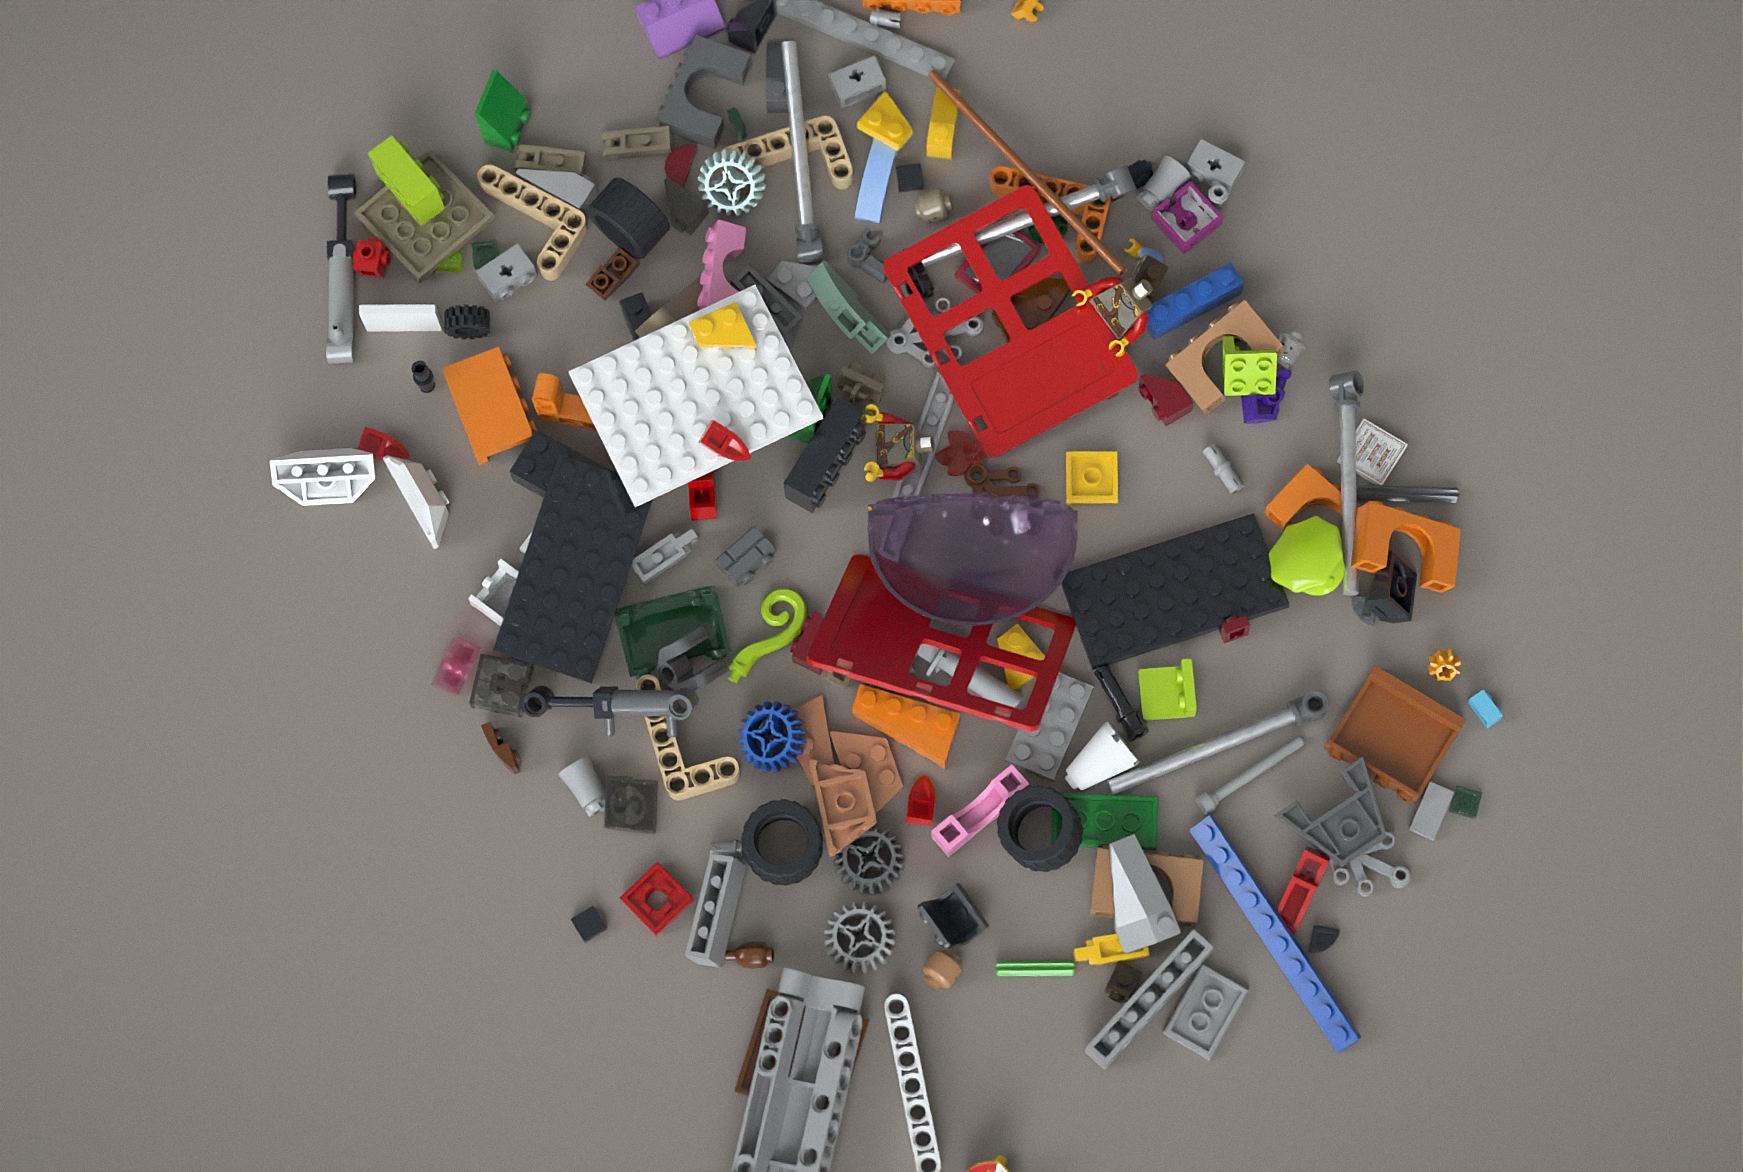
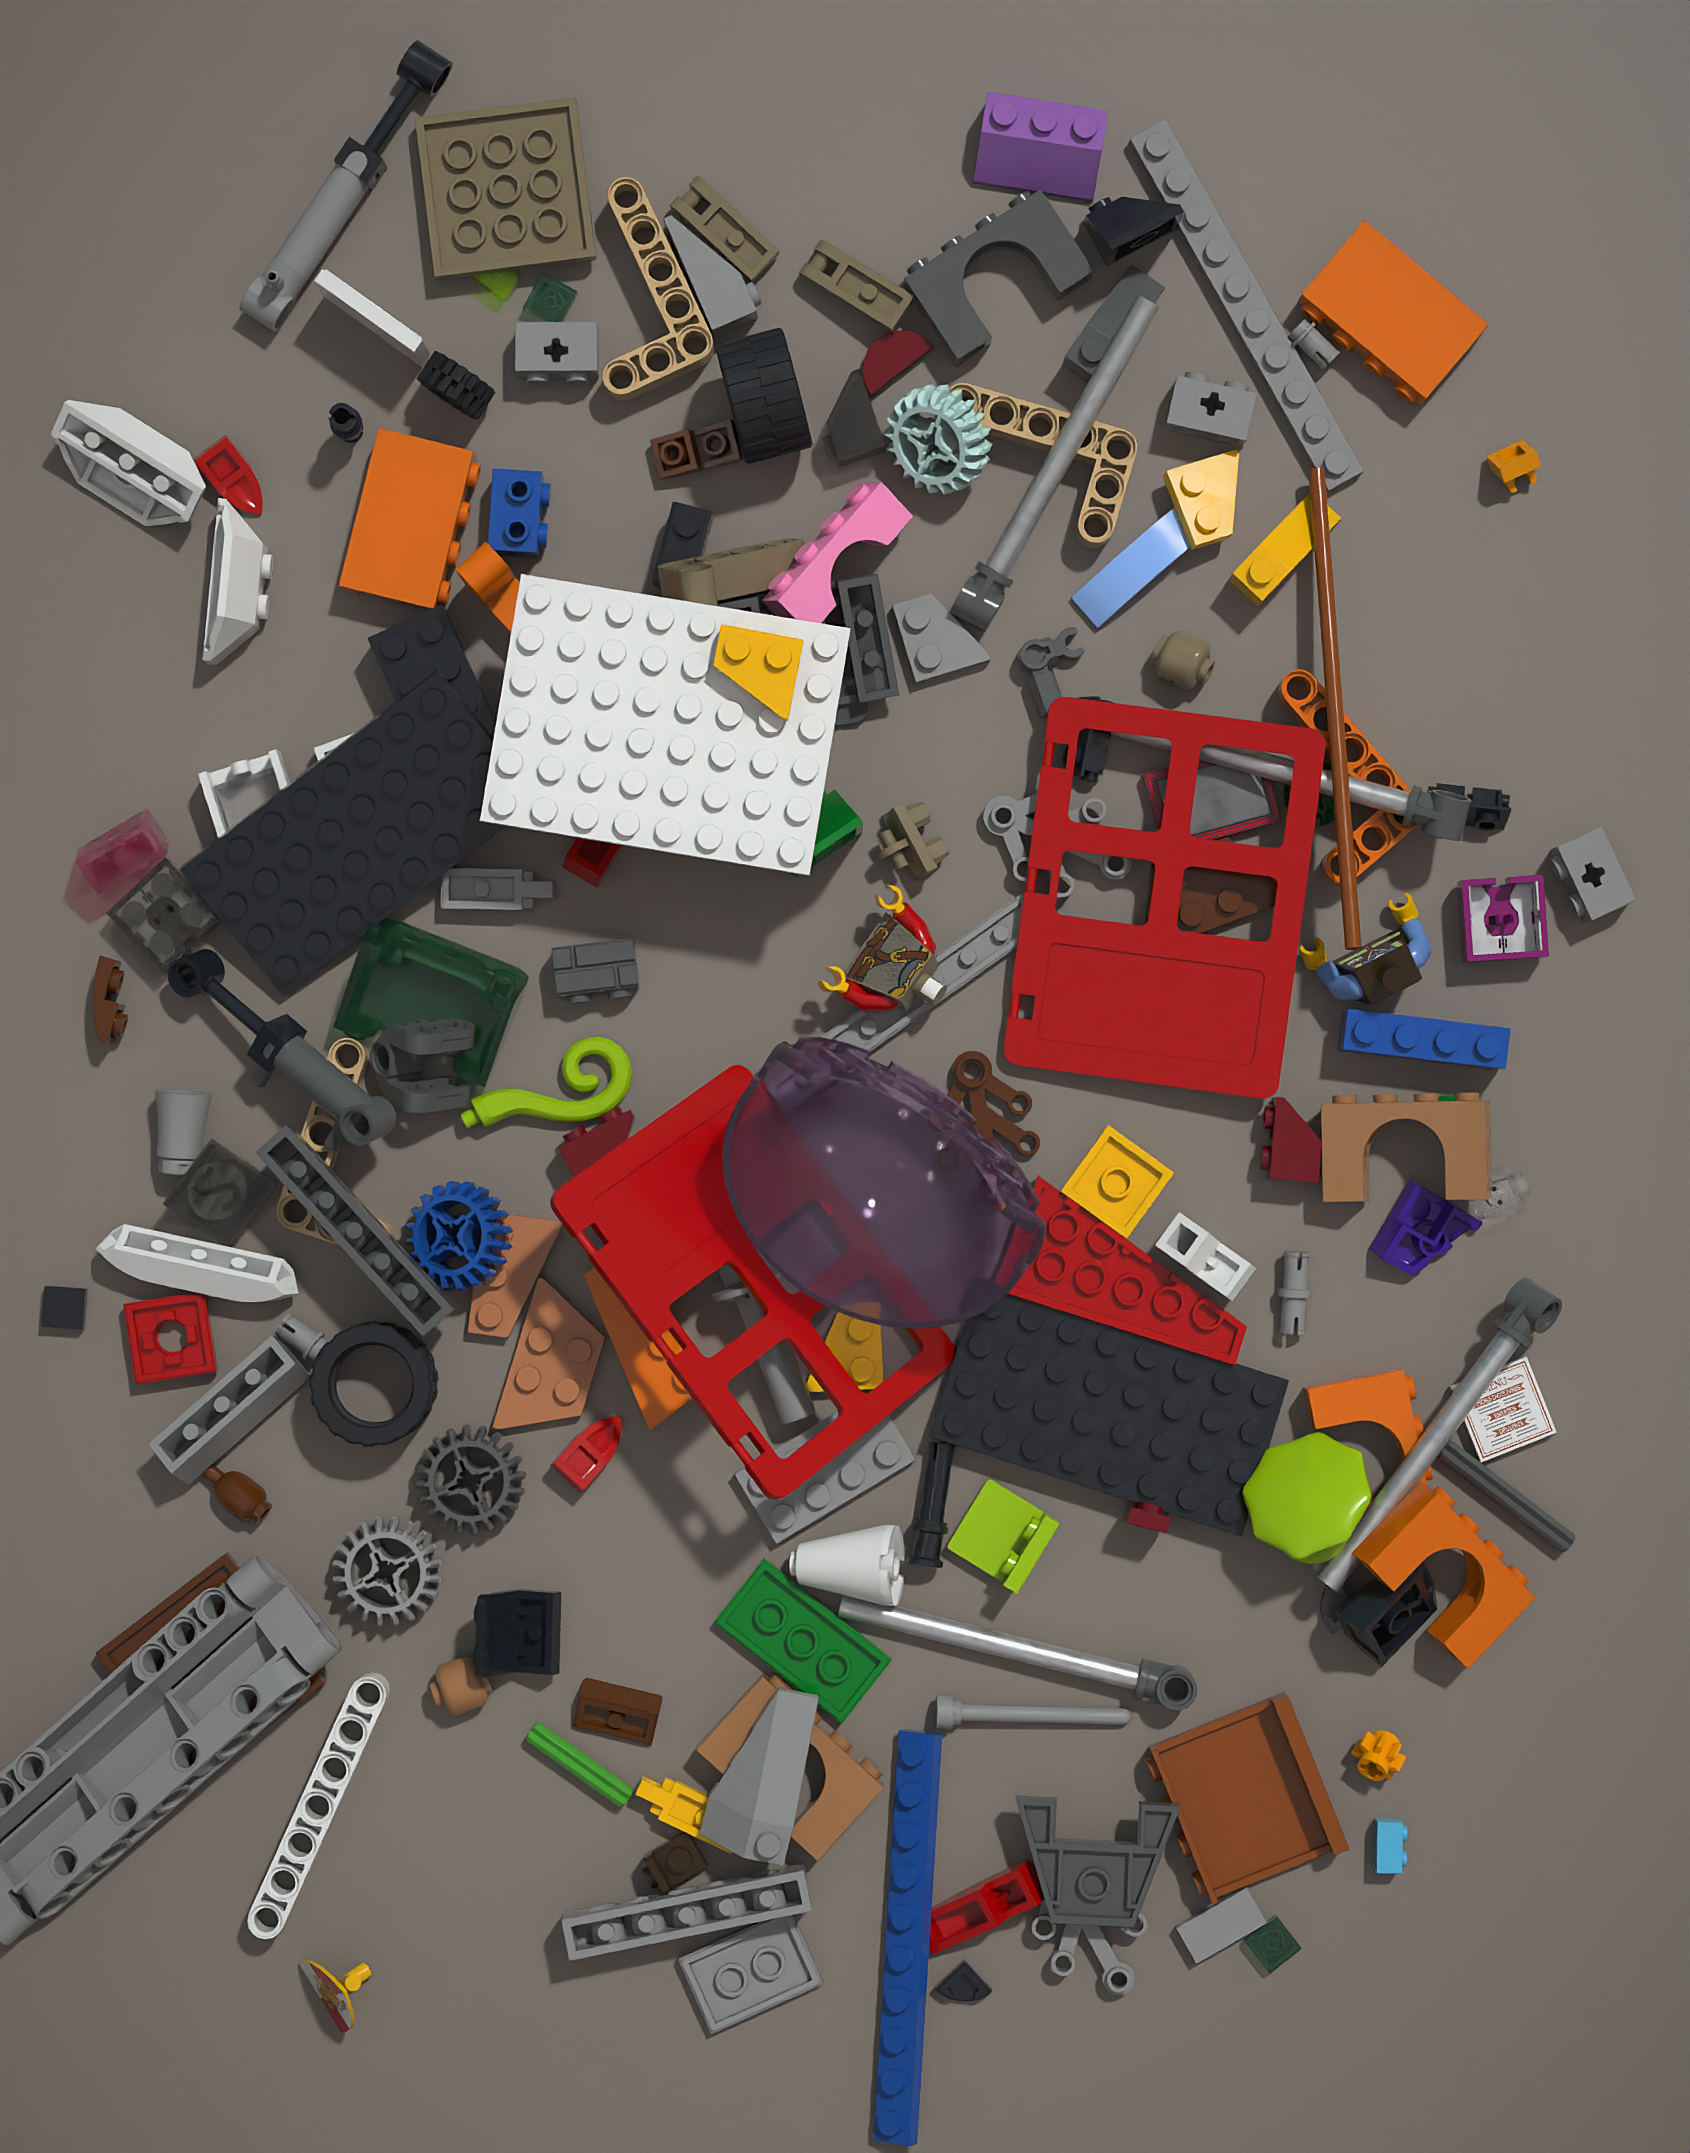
camera: 30 degrees right, 15 degrees up
red brick [352,237,391,278] -> none
lime brick [368,135,445,226] -> none
green slope [475,70,531,152] -> none
red plate [698,420,751,461] -> none
clear green tile [727,107,747,141] -> none
black brick [784,399,866,513] -> none
sand green slope [807,260,891,354] -> none
nougat wing [809,760,877,857] -> none
black tile [896,163,924,193] -> none
bright pink arch [931,764,1029,857] -> none
clear red plate [934,430,985,476] -> none
black tyre [997,785,1083,872] -> none
torso [1072,277,1153,357] -> none
light grey plant [1137,156,1191,211] -> none
light grey pin [1208,184,1228,211] -> none
lime bracket [1222,336,1277,396] -> none
none -> white brick [96,1224,299,1302]
none -> dark grey brick [255,1125,457,1337]
none -> blue brick [488,469,551,558]
none -> reddish brown slope [572,1678,663,1745]
none -> red wing [1001,1175,1247,1365]
none -> white brick [1156,1212,1256,1301]

